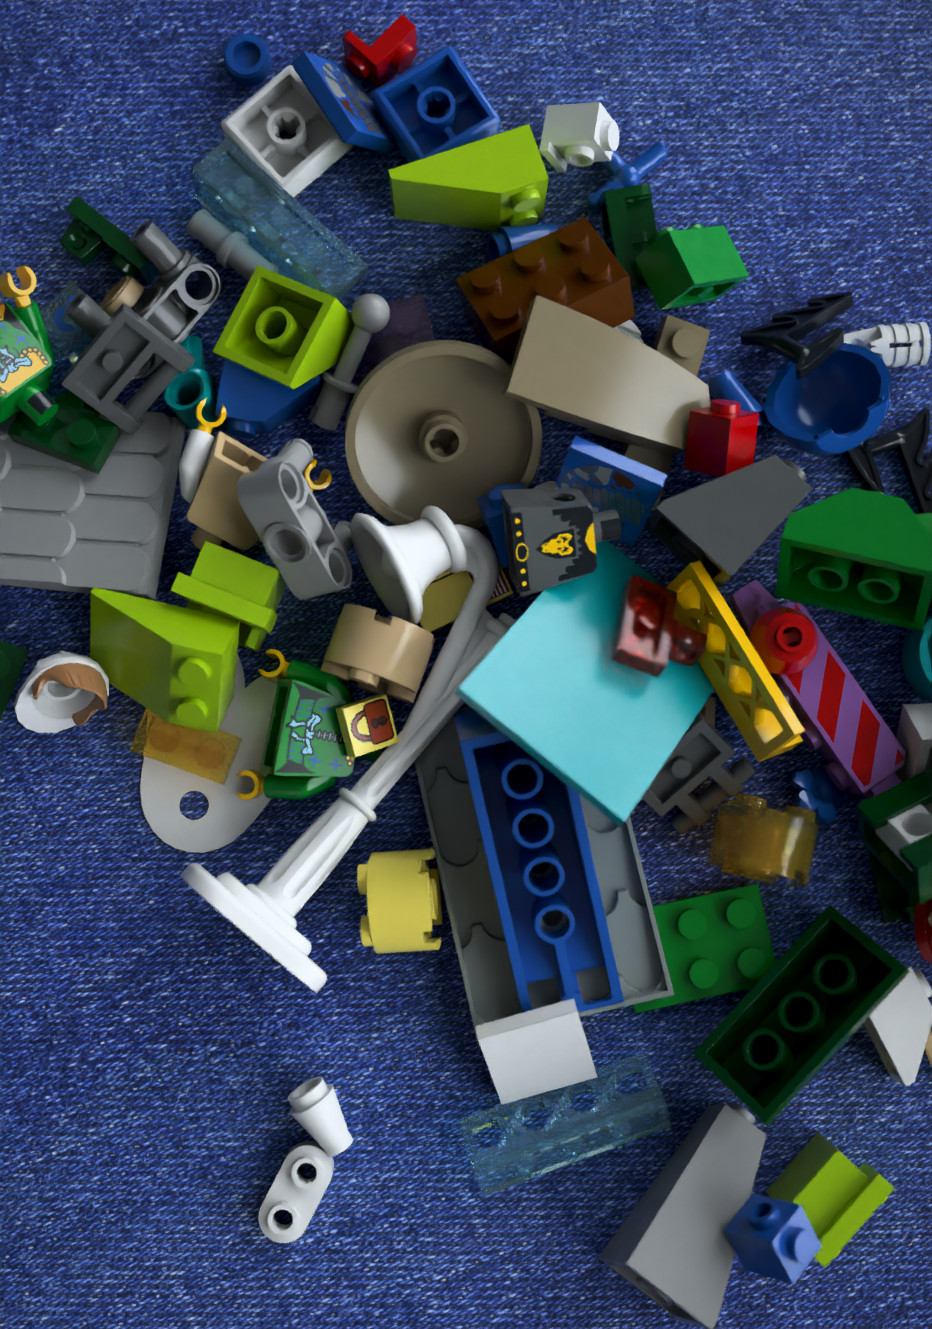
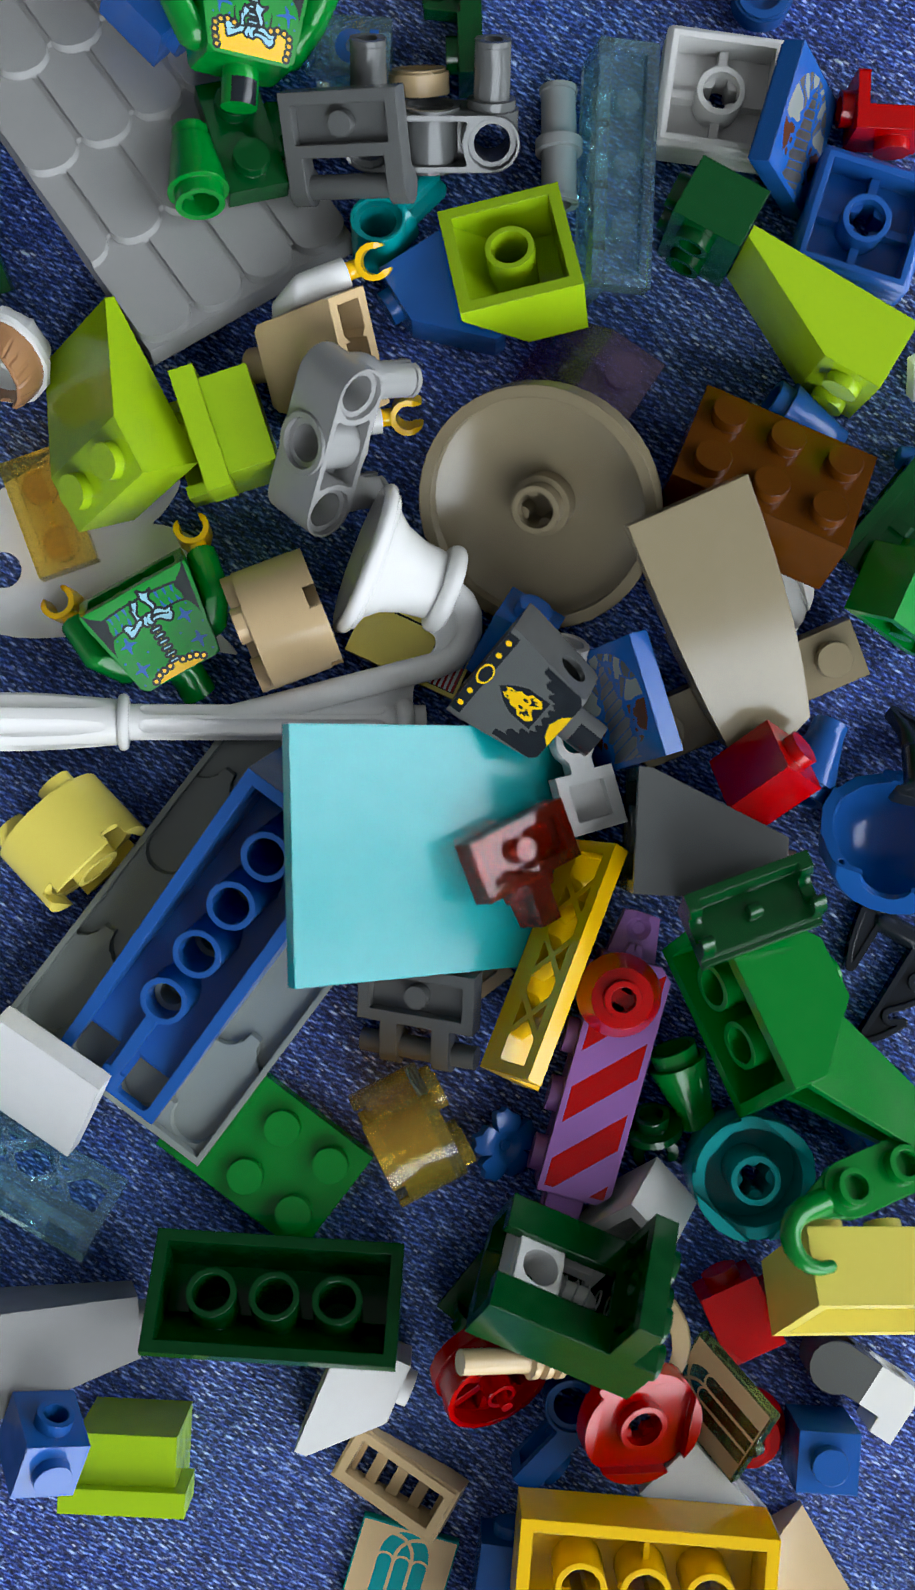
camera: 60 degrees right, 5 degrees up
light grey pin [308,293,390,431] -> none
tile [335,694,399,758] -> none
none -> green cone [167,118,230,220]
none -> white plate [548,735,628,839]
none -> dark green plate [627,1102,683,1167]
none -> green cone [648,1036,715,1132]
none -> dark green brick [656,155,771,287]
none -> dark green hinge [677,849,828,970]

